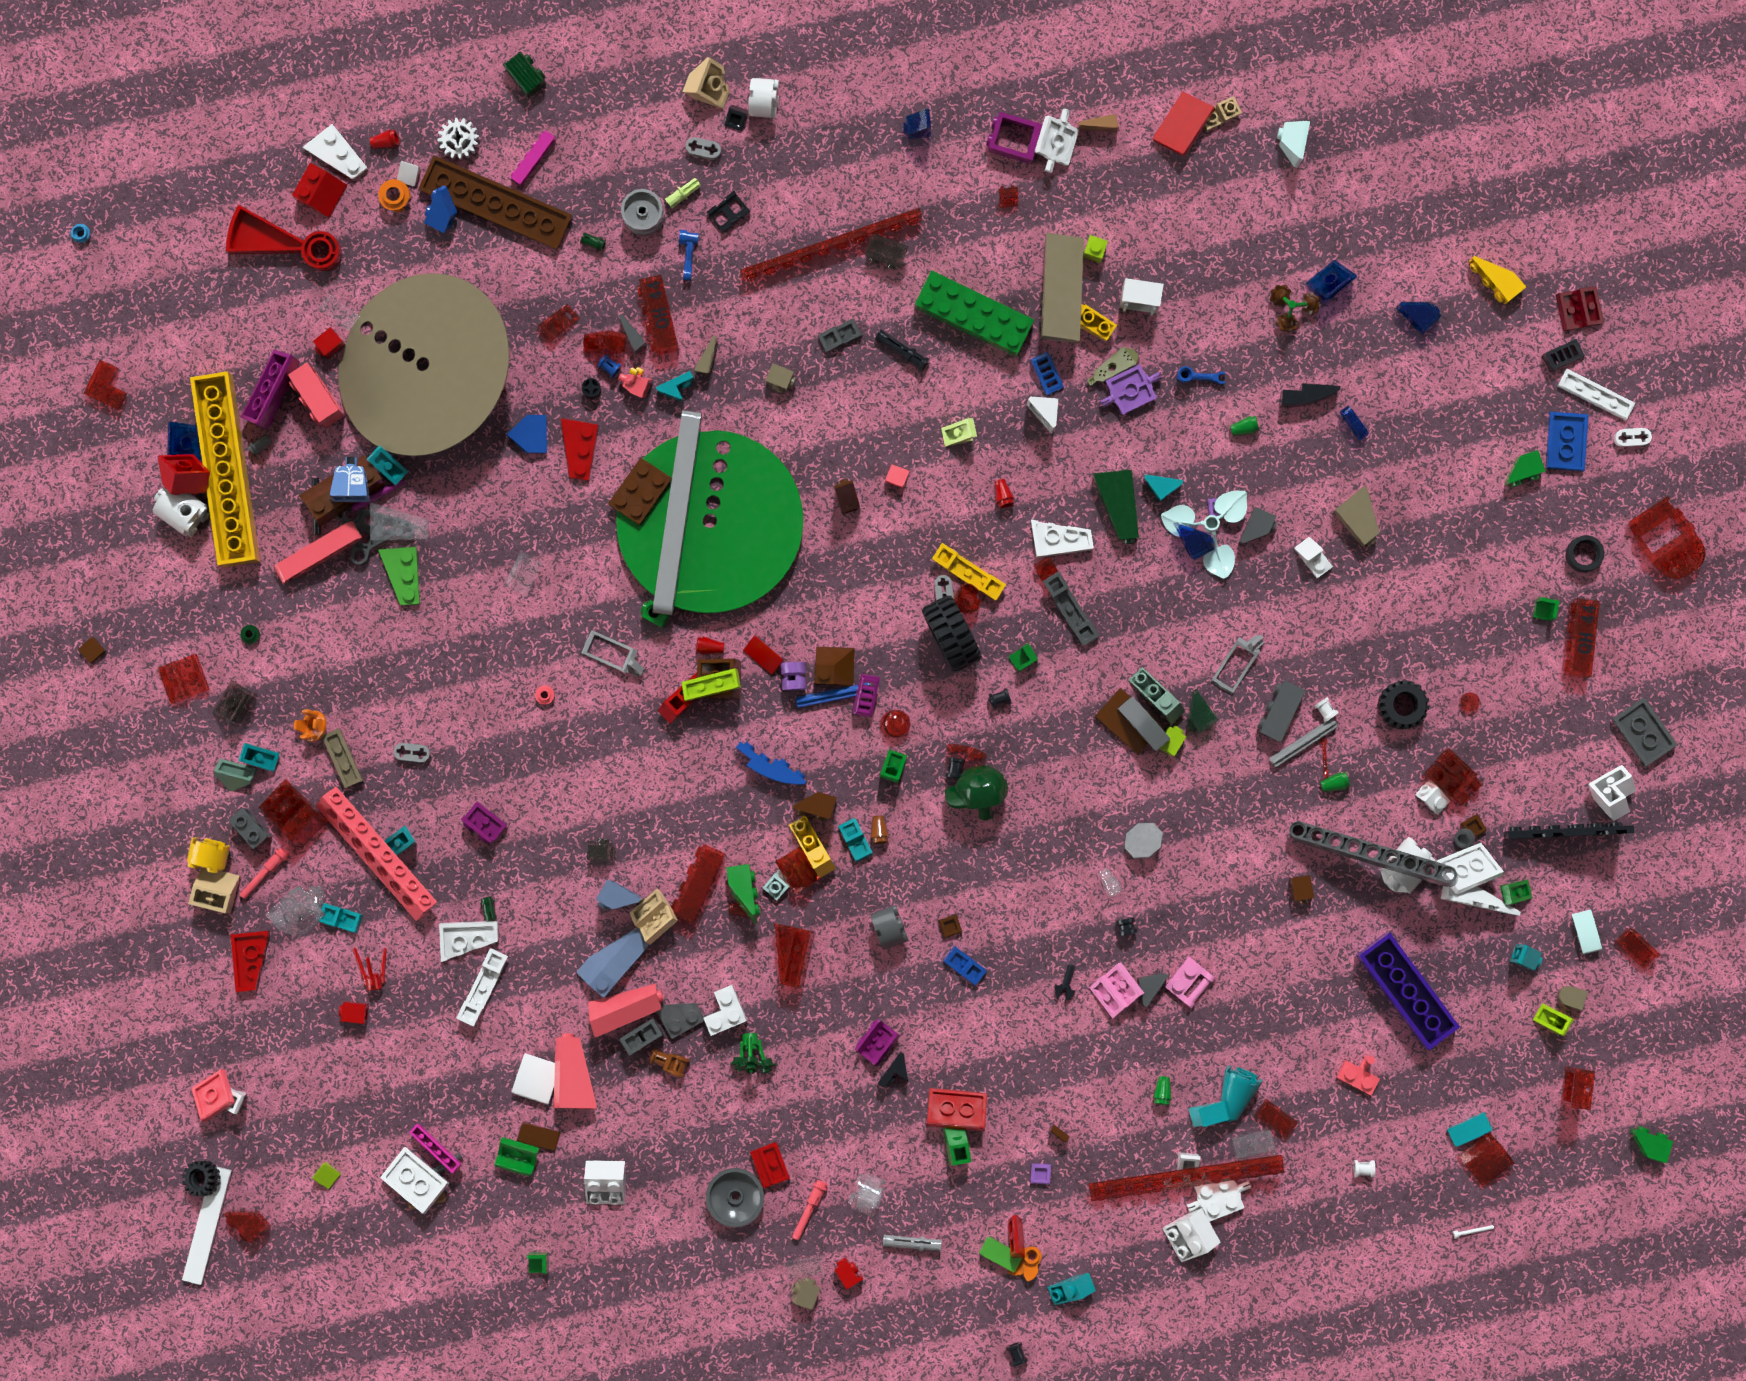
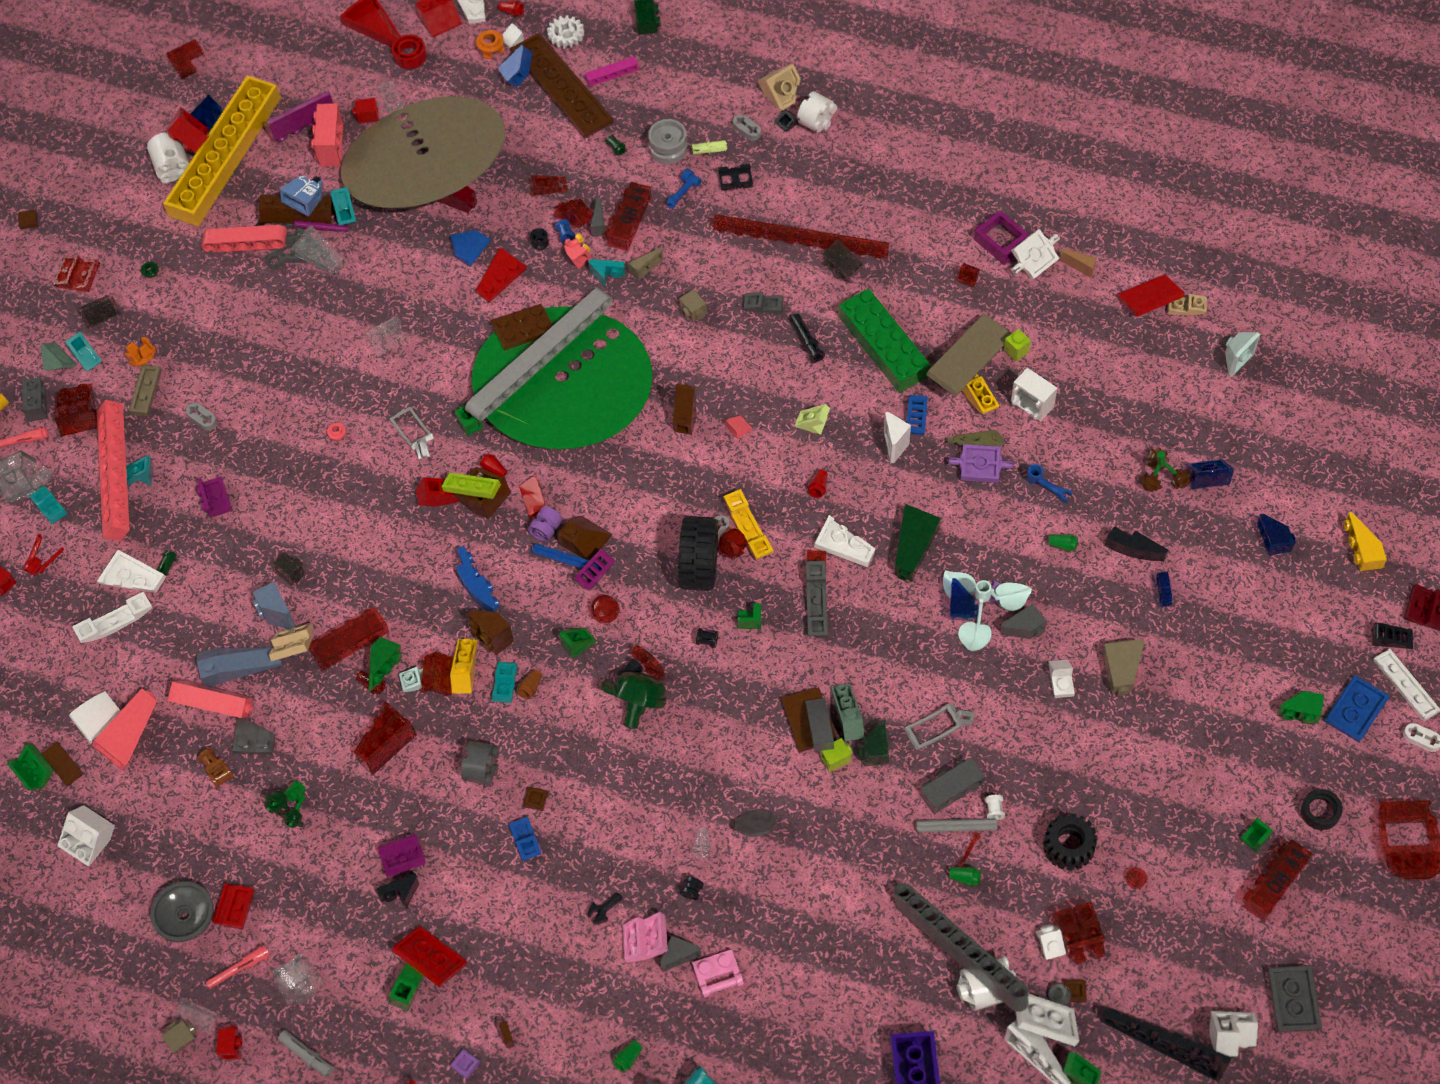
camera: 30 degrees right, 25 degrees down
dark grey pin [248,433,273,456] -> none
bright green wing [378,547,420,606] -> none
dark grey brick [620,1018,664,1056] -> none
white brick [704,984,747,1036] -> none
clear blue slope [903,109,931,139] -> none
teal slope [1143,474,1183,502] -> none
reddish brown brick [1289,875,1314,904] -> none

